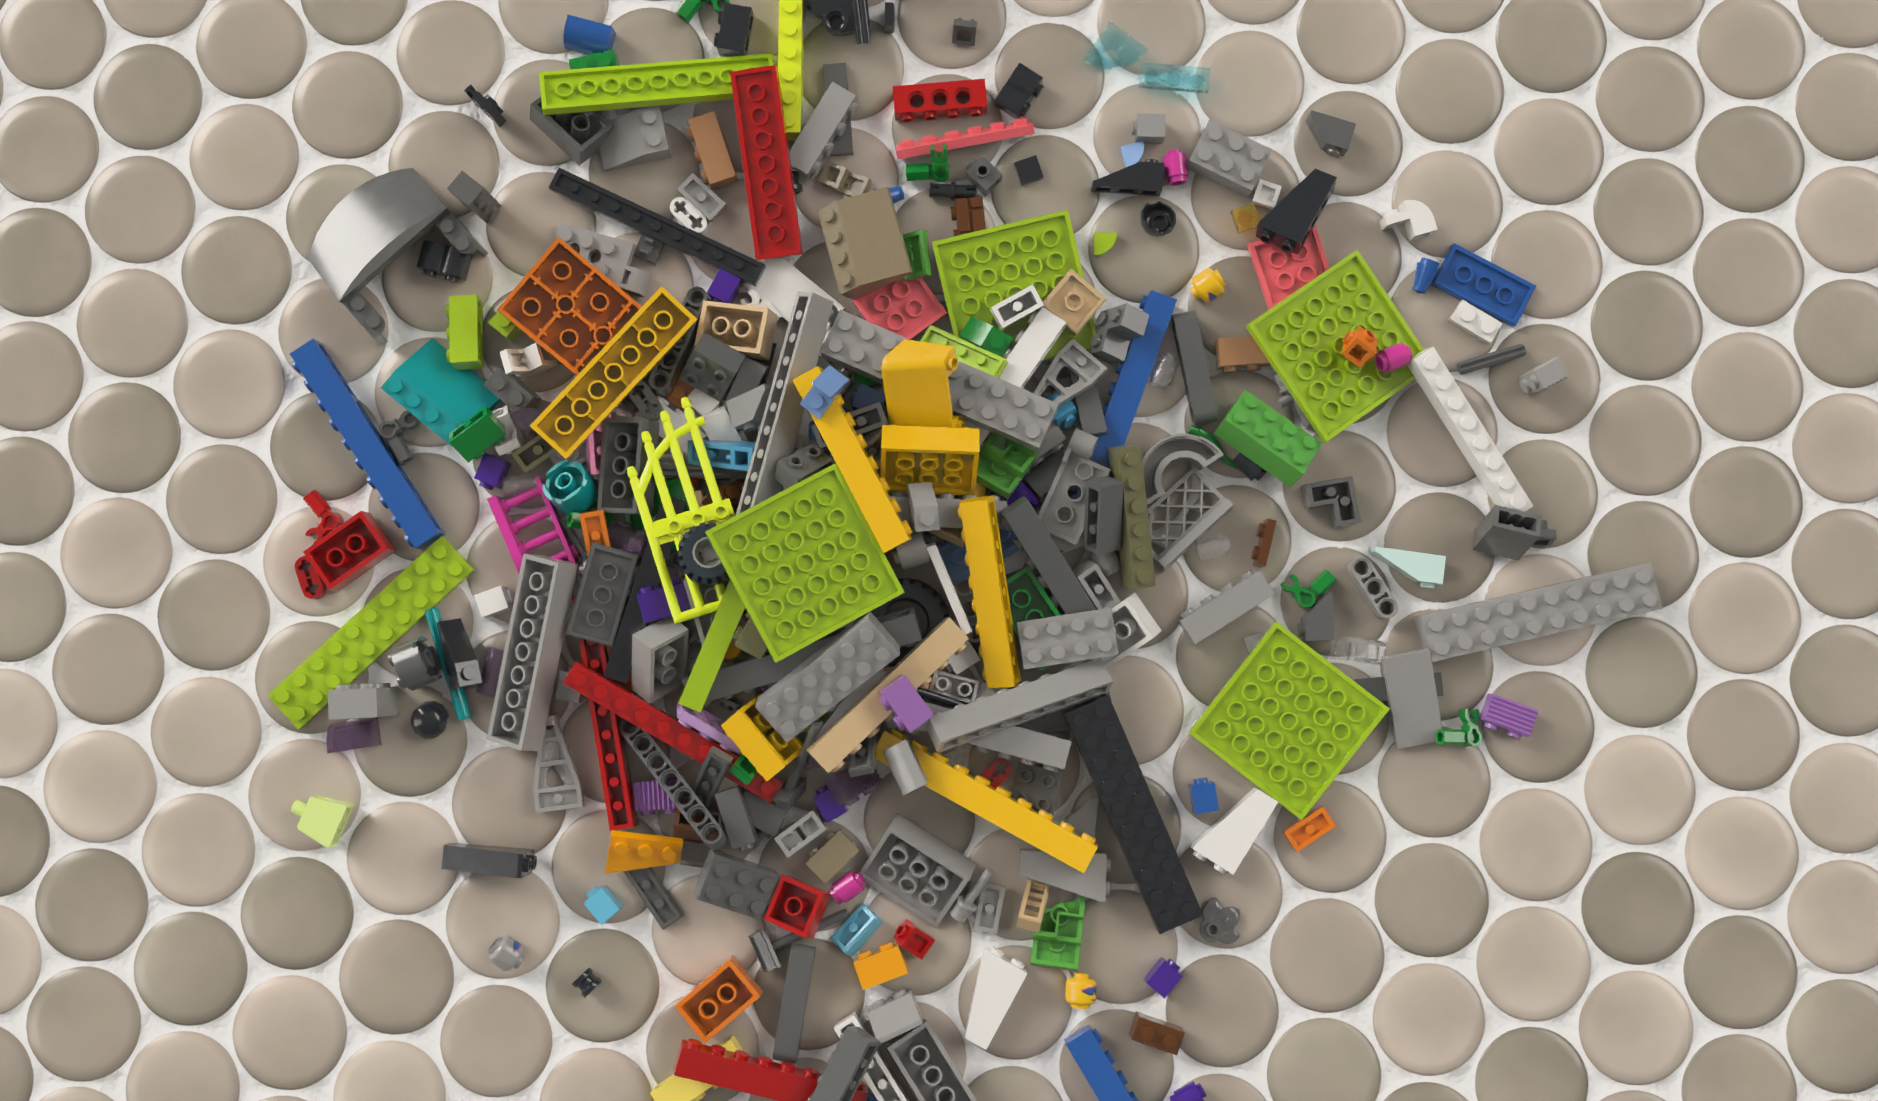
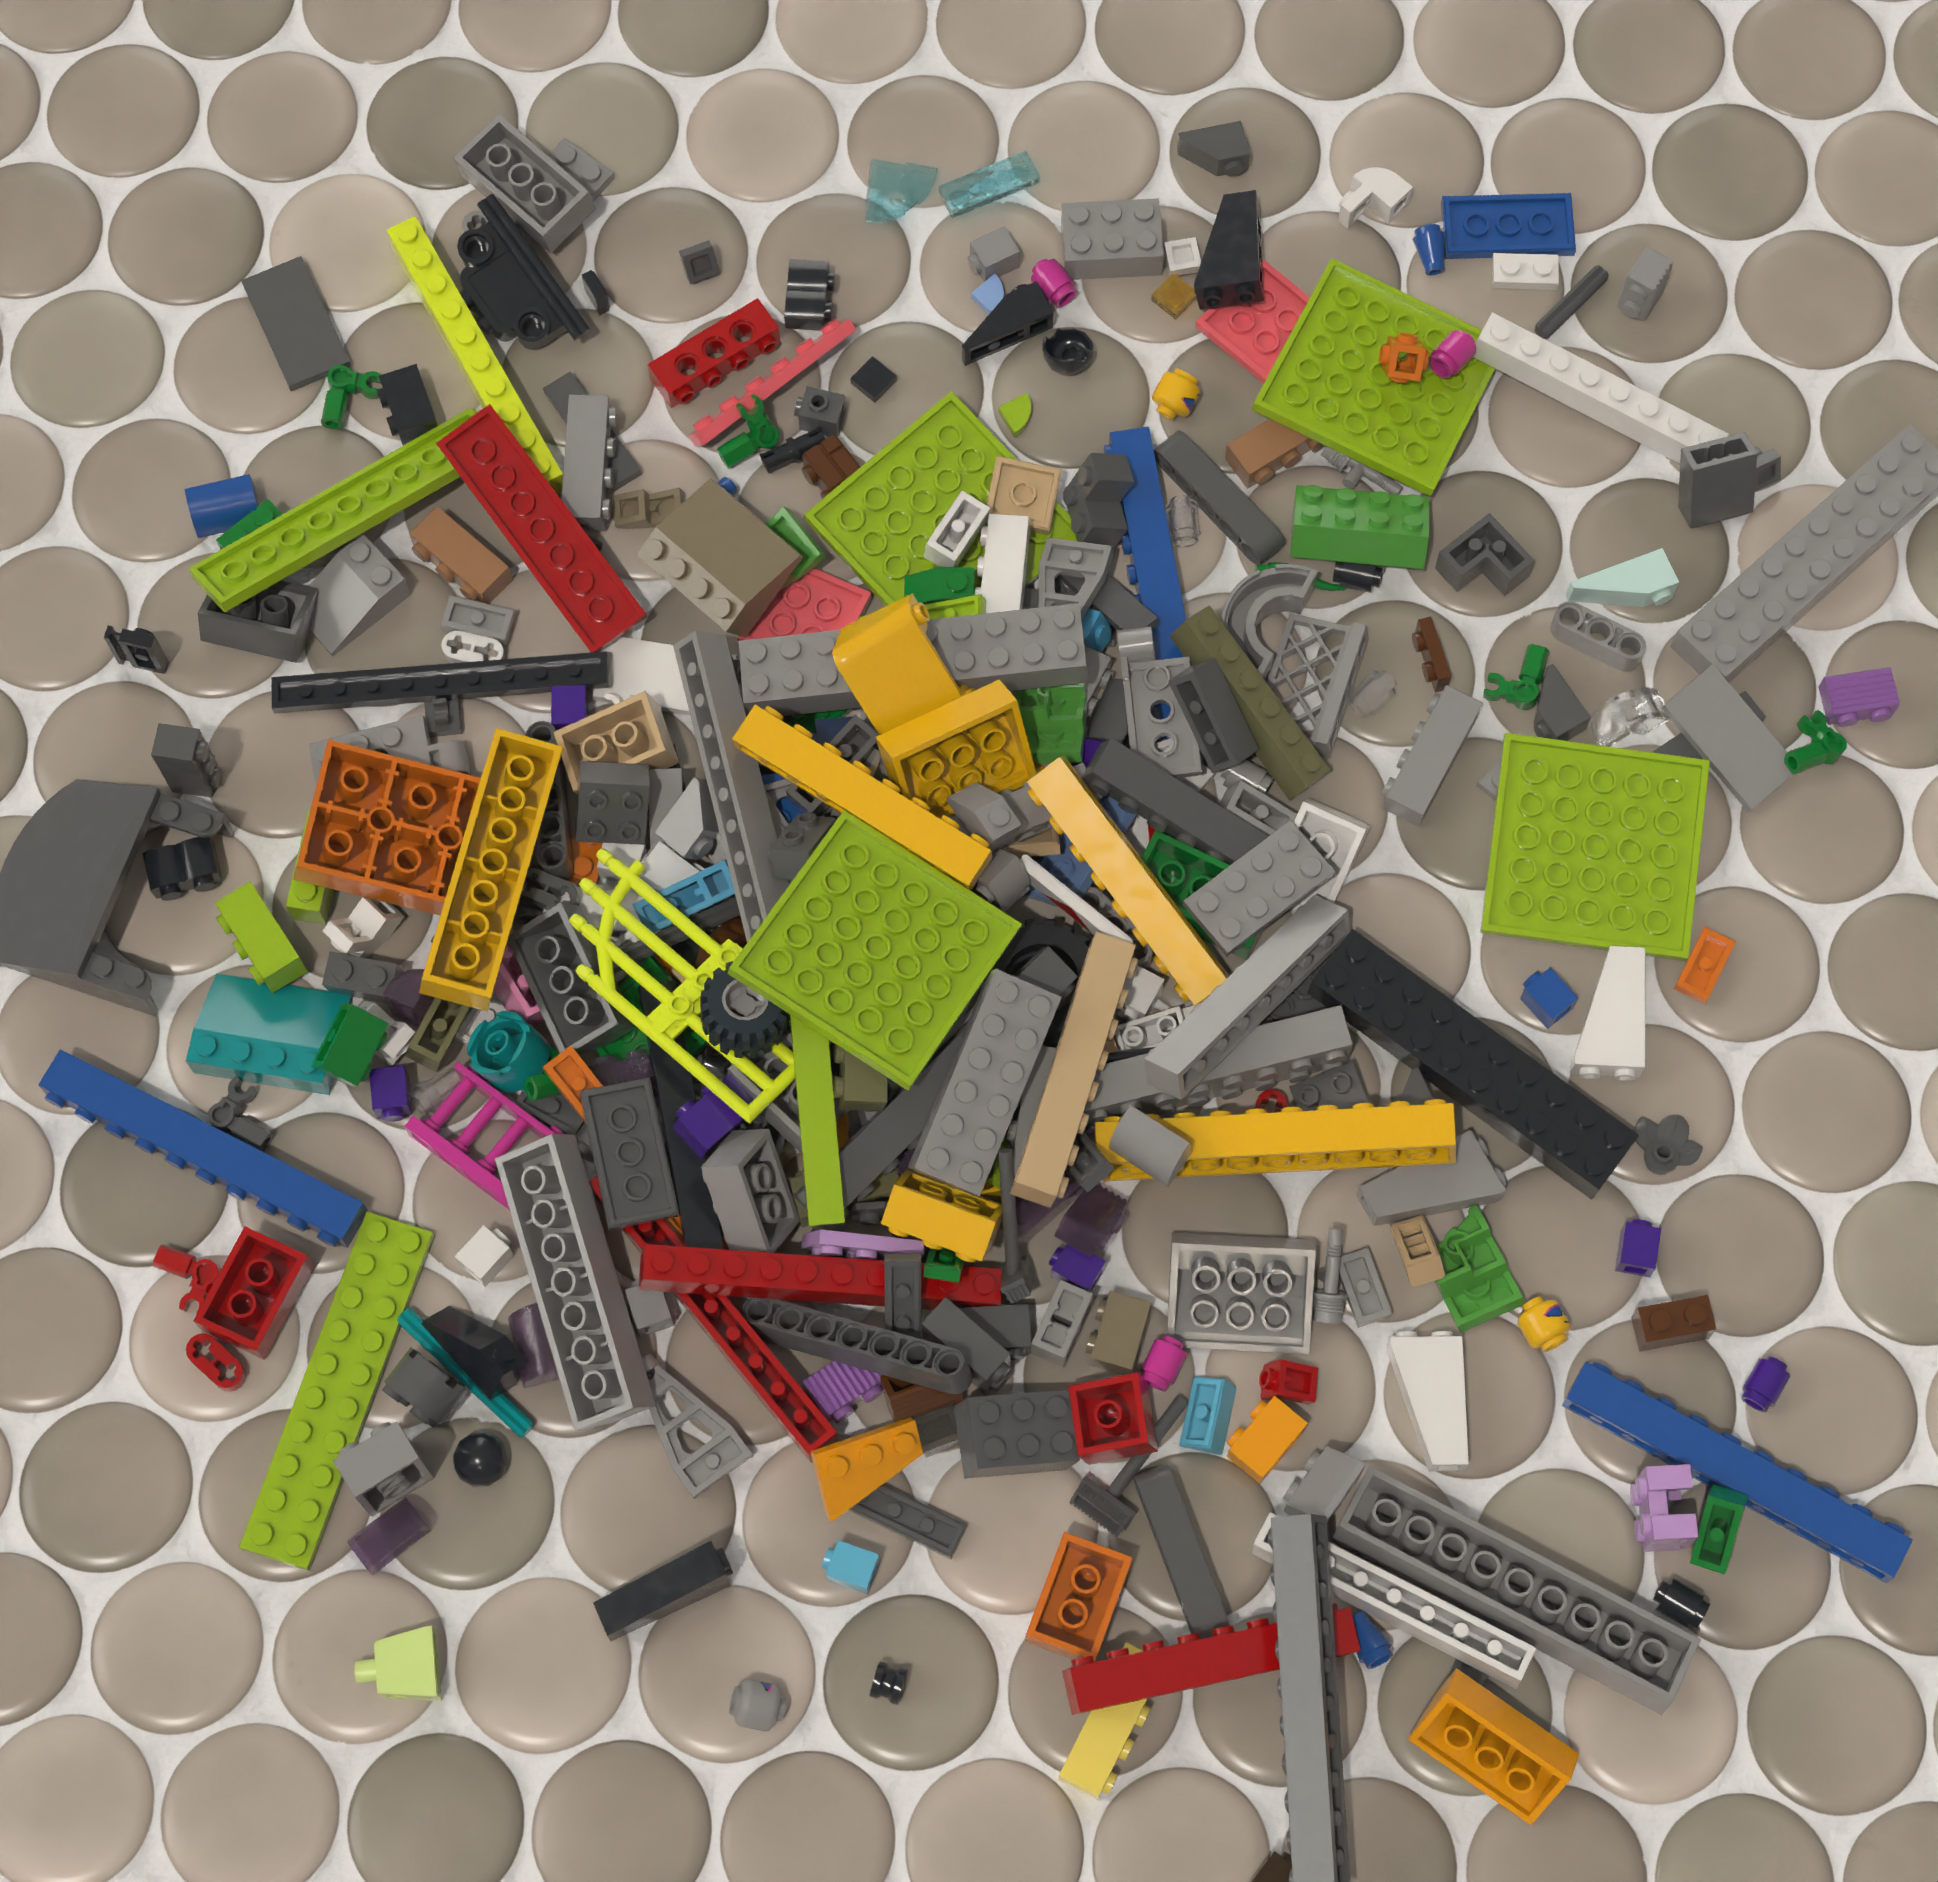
camera: 30 degrees left, 15 degrees down
medium blue slope [800,365,849,419] -> none
medium lavender brick [878,674,934,733] -> none

